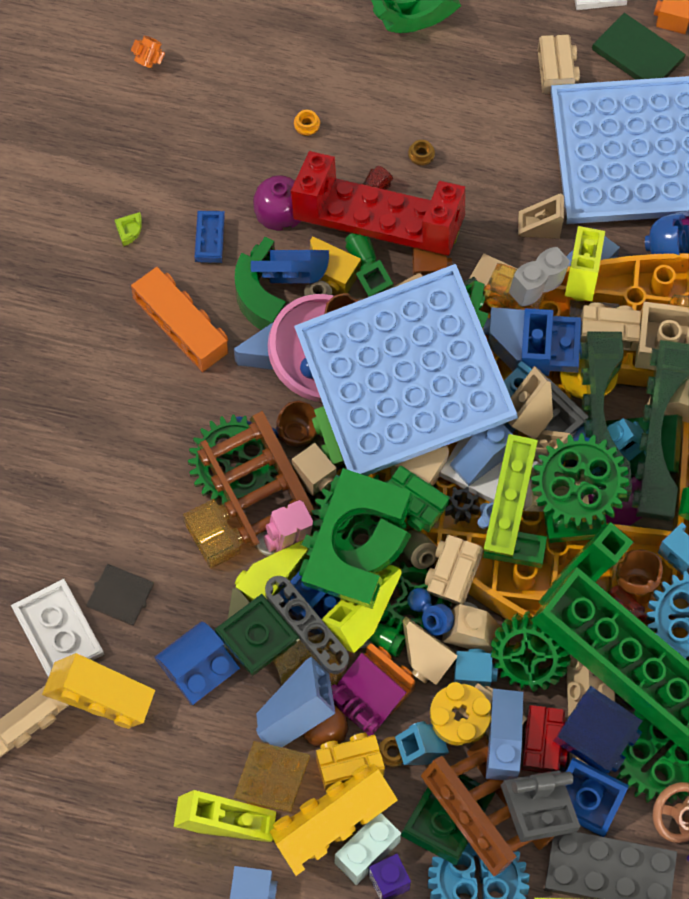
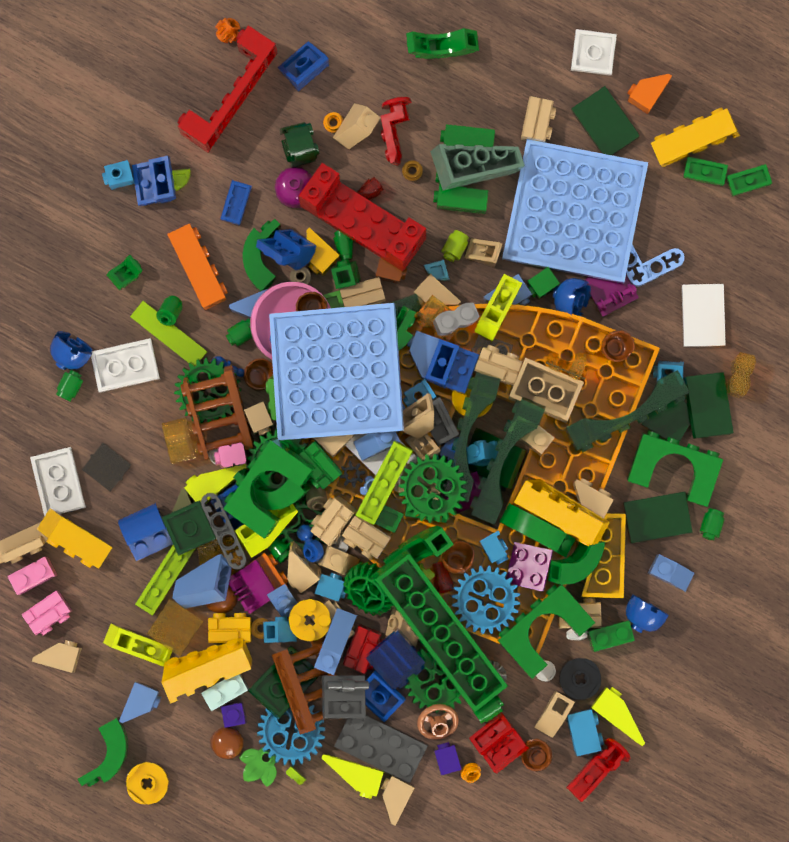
camera: 15 degrees right, 20 degrees up
none -> bright pink brick [8,557,58,595]
none -> bright pink brick [21,590,72,636]
none -> tan slope [32,640,82,673]
none -> blue cylinder [50,331,92,370]
none -> green brick [56,370,83,402]
none -> white tile [91,338,160,393]
none -> dark azure brick [102,160,135,190]
none -> green bracket [107,255,143,291]
none -> lime tile [130,301,208,366]
none -> blue brick [132,156,176,206]
none -> lime plate [135,545,196,616]
none -> green brick [156,296,183,326]
none -> red plate [177,25,278,153]
none -> green brick [226,318,253,347]
none -> medium blue plate [267,584,298,617]
none -> blue slope [278,41,329,92]
none -> dark green brick [280,122,320,168]
none -> tan slope [333,103,381,149]
none -> tan brick [342,515,391,560]
none -> red piece [380,97,412,166]
none -> medium azure tile [424,260,449,281]
none -> sand green wedge [430,144,525,190]
none -> green arch [433,124,495,214]
none -> lime brick [441,230,469,262]
none -> green brick [527,267,560,300]

